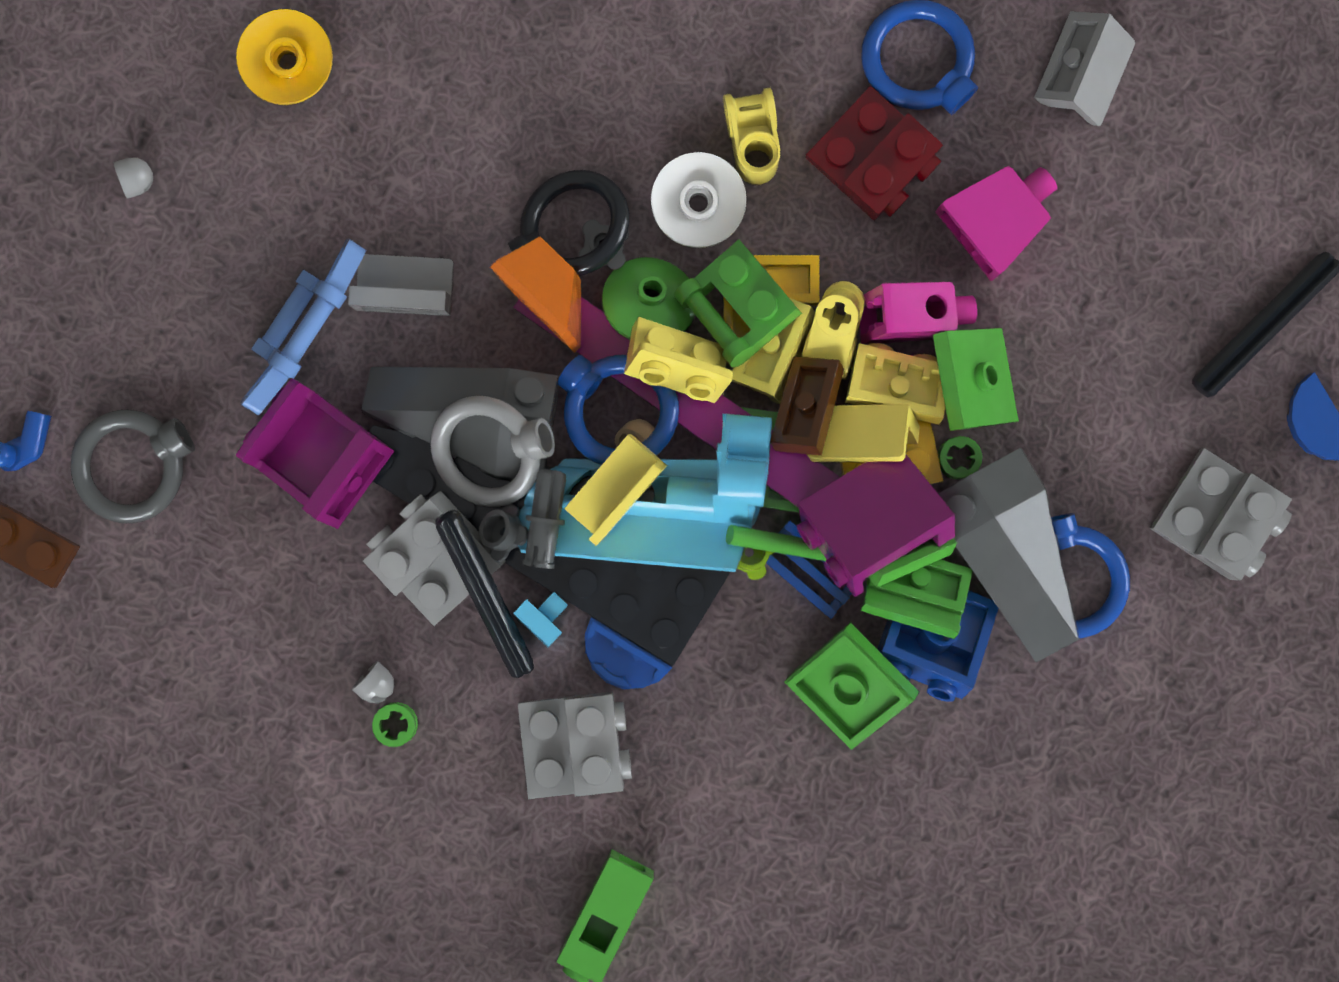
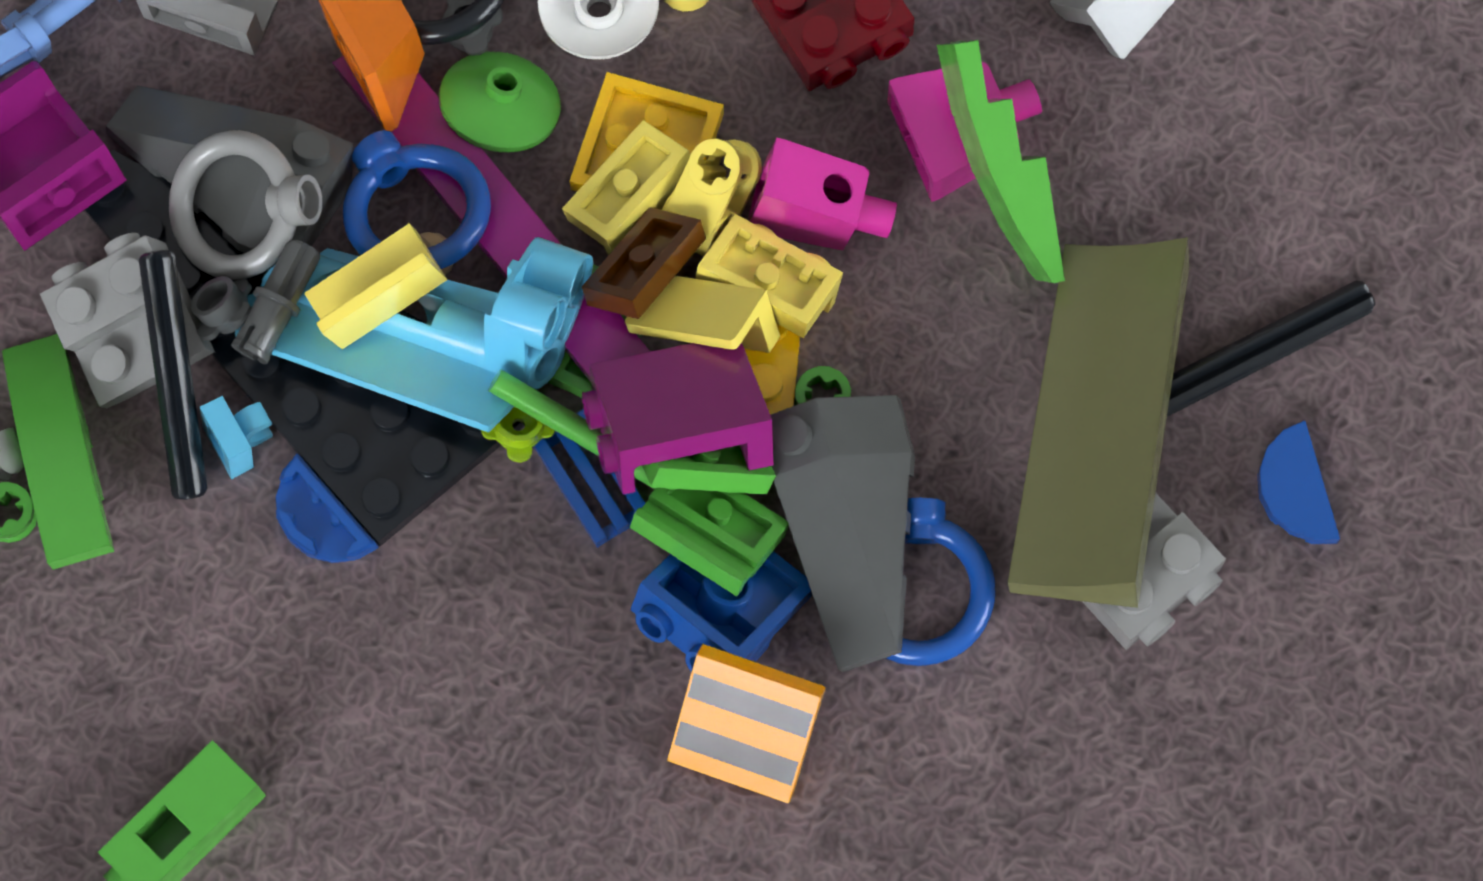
camera: 20 degrees right, 15 degrees down
light grey plate [518,691,632,799] -> none
light yellow bracket [624,317,733,403] -> none
bright green plate [674,239,802,368] -> none
bright green plate [784,622,919,750] -> none
bright green plate [933,328,1019,431] -> none
none -> bright green slope [2,334,115,570]
none -> light orange tile [667,644,826,804]
none -> bright green slope [937,40,1065,283]
none -> olive arch [1008,237,1189,608]

